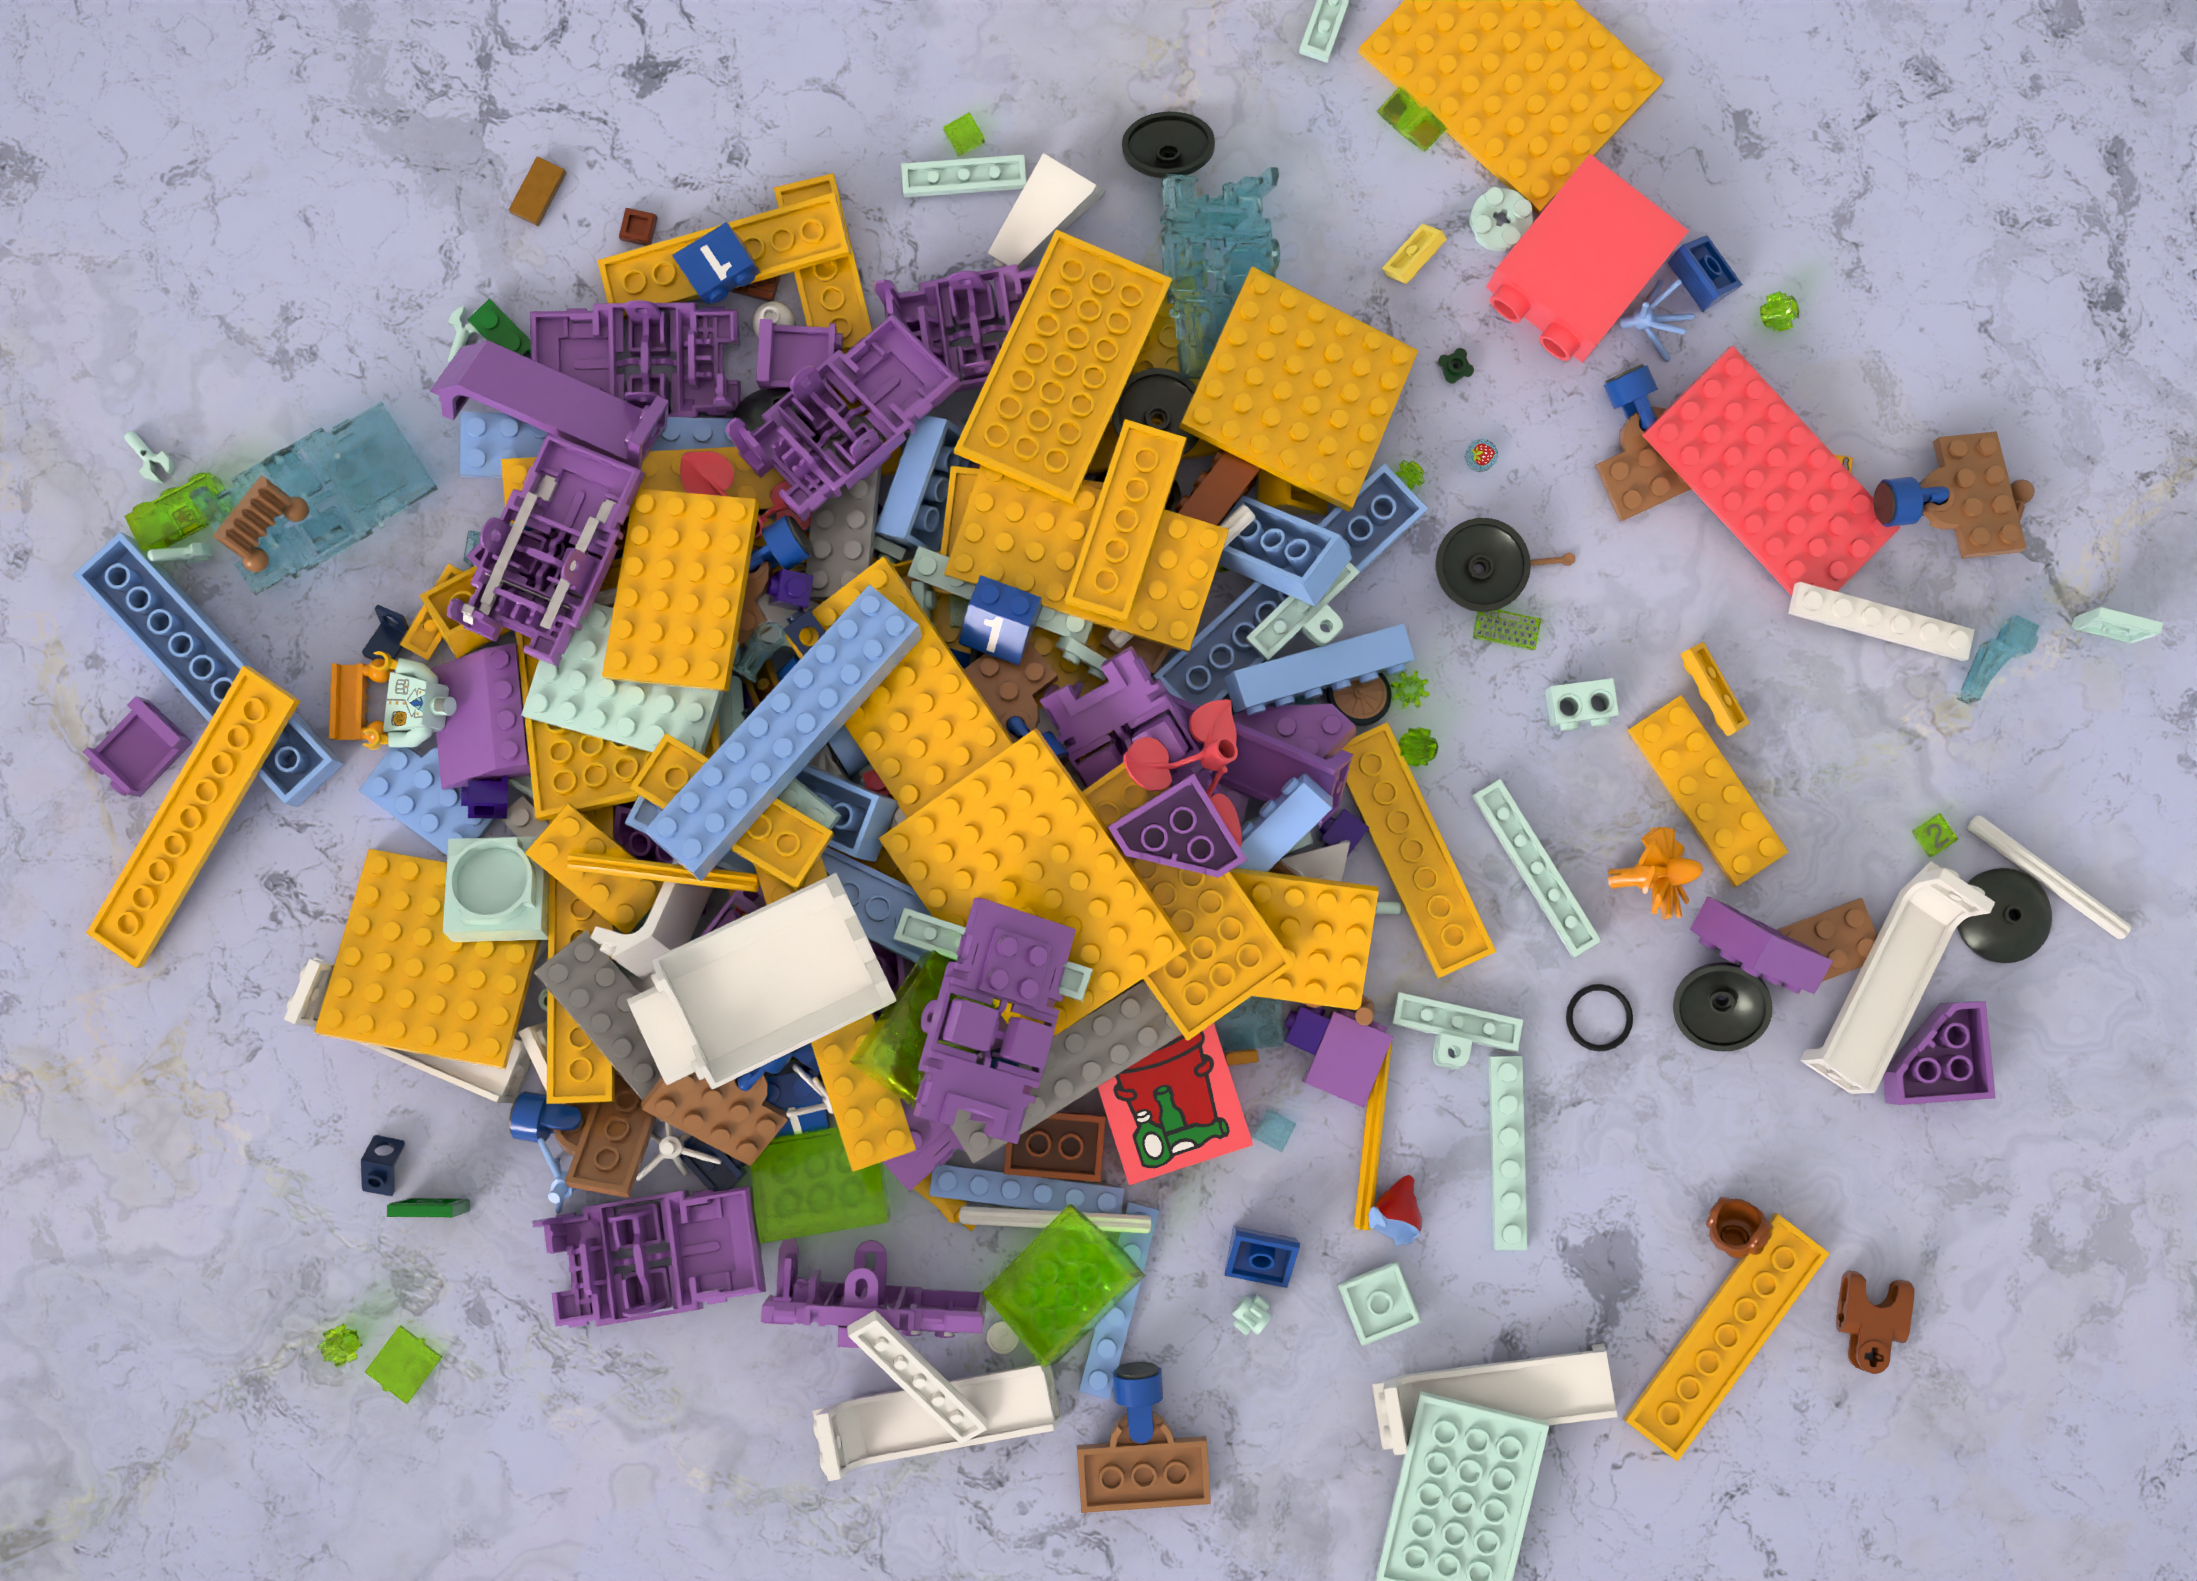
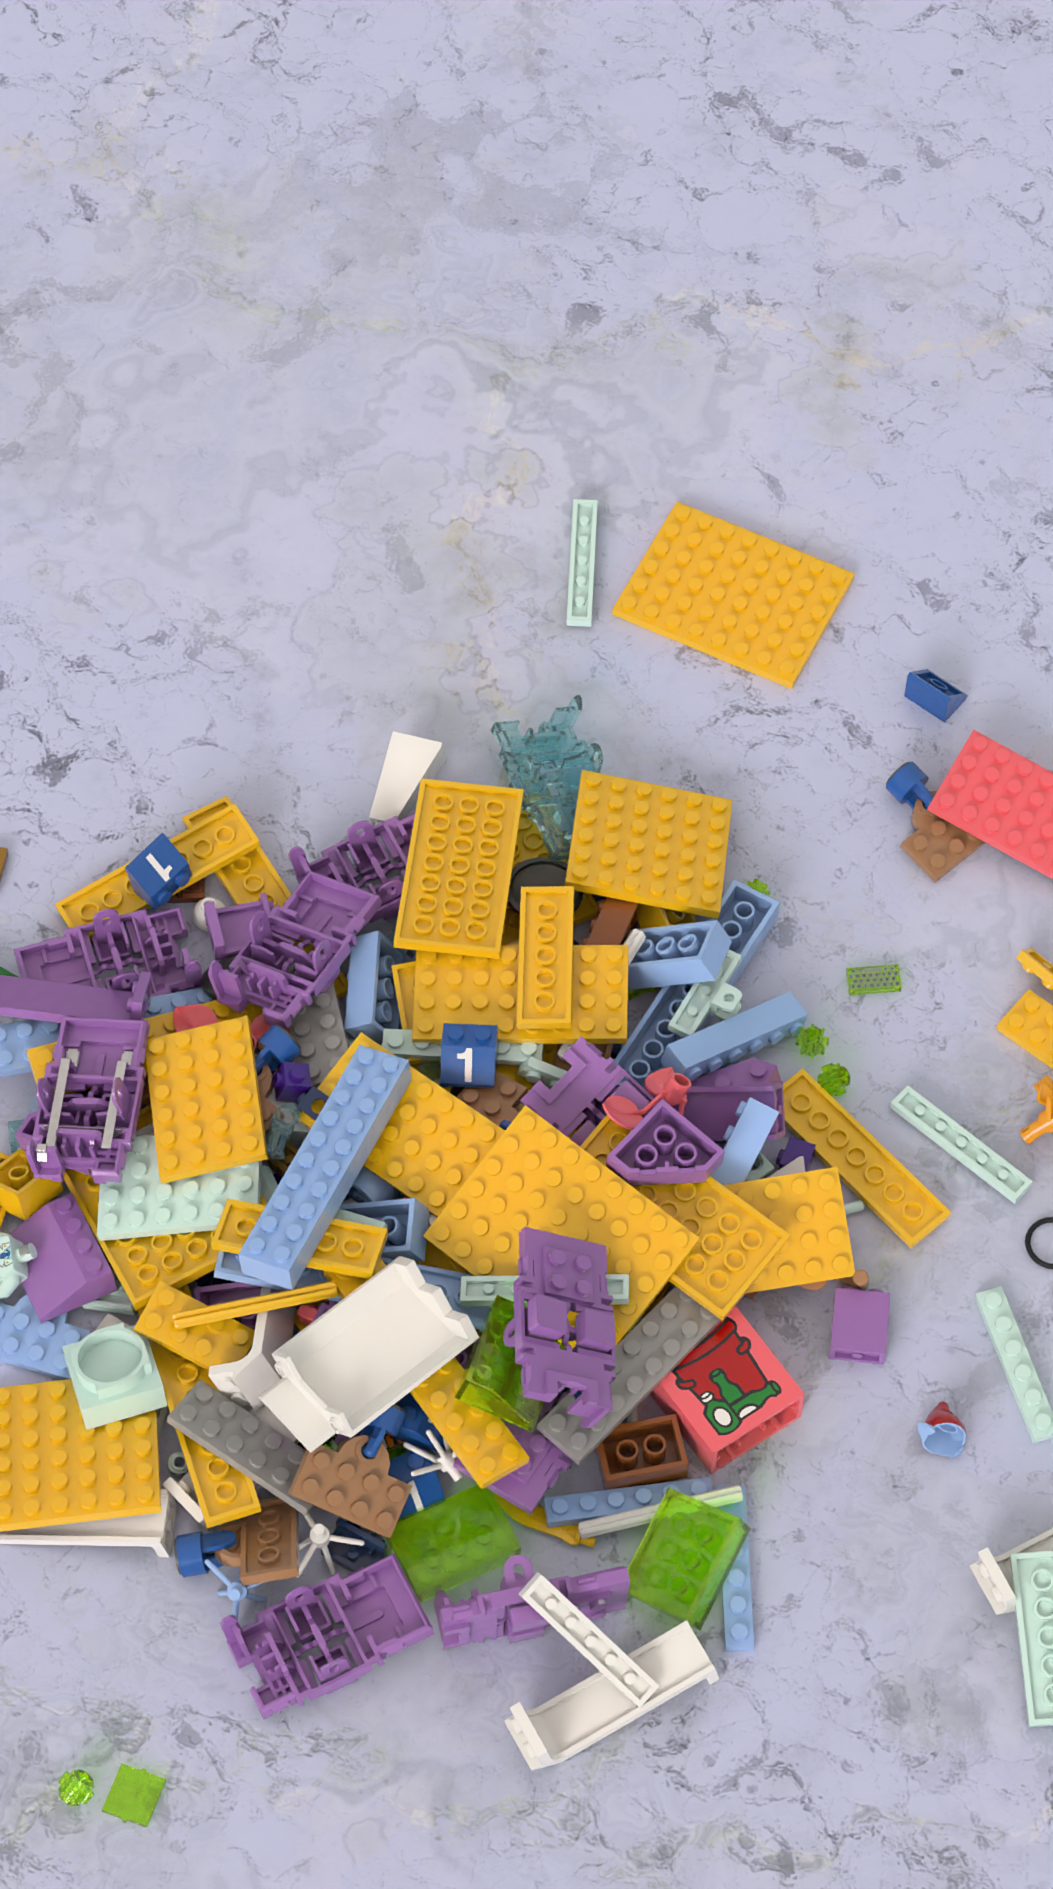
camera: 15 degrees left, 25 degrees down
dark blue bracket [361,1135,405,1196] -> none
green tile [387,1198,470,1218] -> none
dark purple brick [461,775,508,819] -> none
copper tile [619,208,658,246] -> none
light aqua plate [901,154,1026,198] -> none
clear neon green tile [943,112,985,157] -> none
white piece [987,1320,1019,1354] -> none
medium nougat plate [1077,1362,1211,1513] -> none
pearl dark grey dish [1122,111,1215,179] -> none
clear light blue hinge [1218,996,1283,1051] -> none
pearl gold tile [1224,1049,1259,1066] -> none
blue slope [1224,1226,1300,1288] -> none
light aqua gear [1232,1294,1272,1335] -> none
clear light blue tile [1253,1108,1296,1152] -> none
dark purple brick [1283,1006,1330,1055] -> none
medium nougat wheel [1327,672,1392,726] -> none
light aqua plate [1337,1261,1422,1346] -> none
yellow axle [1354,1043,1392,1230] -> none
clear neon green slope [1376,87,1447,152] -> none
light yellow plate [1382,223,1447,284] -> none
light aqua plate [1391,992,1523,1069] -> none
pearl dark grey dish [1435,518,1531,612] -> none
dark green plate [1438,348,1474,384] -> none
tile [1465,439,1498,472] -> none
light aqua plate [1469,187,1533,252] -> none
coral brick [1486,154,1689,363] -> none
medium nougat hinge [1530,553,1575,566] -> none
light aqua brick [1545,678,1619,731] -> none
light blue plant [1620,279,1695,361] -> none
clear neon green gear [1760,291,1799,332] -> none

